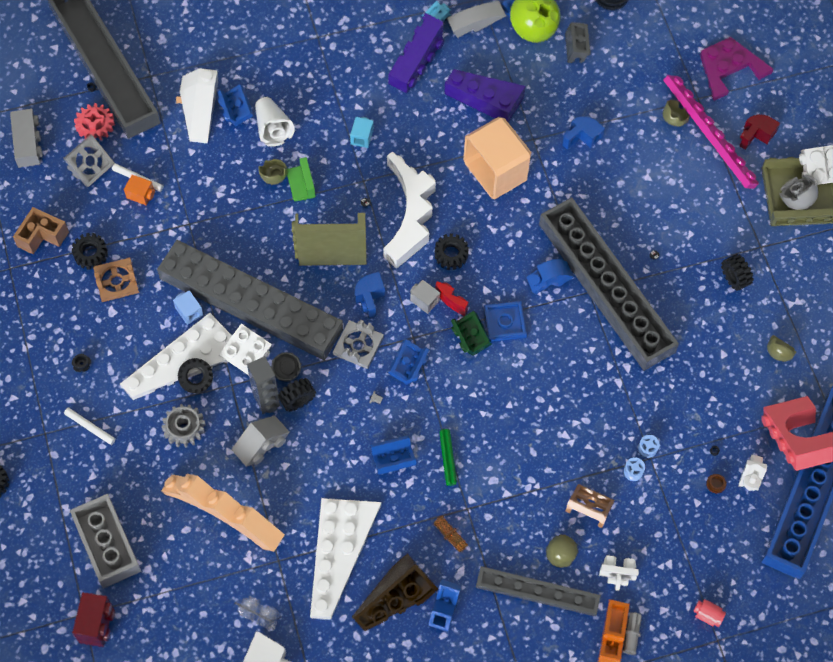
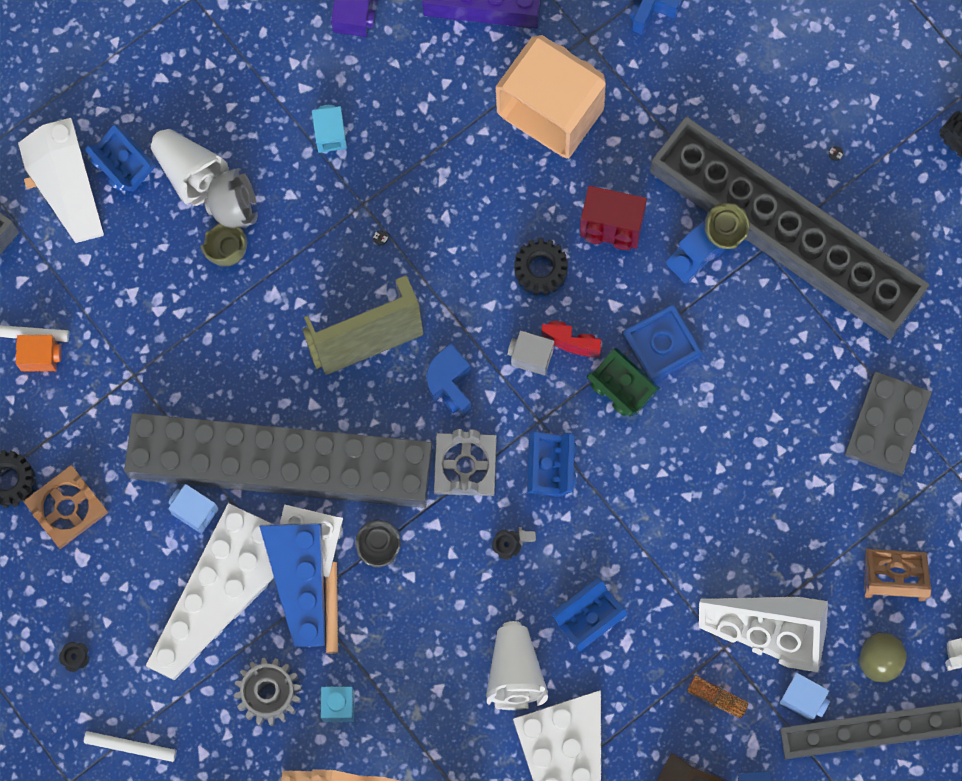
camera: 15 degrees left, 10 degrees up
black tyre [178,358,213,393] -> none
light grey brick [231,416,290,467] -> none
dark grey brick [247,356,280,414] -> none
black tyre [278,378,316,412] -> none
bright green panel [287,157,315,202] -> none
white arch [383,151,436,269] -> none
green axle [439,429,457,486] -> none
light blue wheel [623,457,645,481] -> none
light blue wheel [638,435,660,458] -> none
none -> light grey cylinder [204,168,258,229]
none -> blue wing [259,523,326,647]
none -> medium azure brick [321,687,355,722]
none -> light nougat bar [325,562,338,654]
none -> white cone [486,621,548,710]
none -> black plate [492,530,521,560]
none -> dark red brick [580,186,647,250]
none -> white wedge [699,597,828,672]
none -> olive hair [704,203,749,249]
none -> light blue brick [779,673,830,721]
none -> dark grey plate [844,371,932,476]

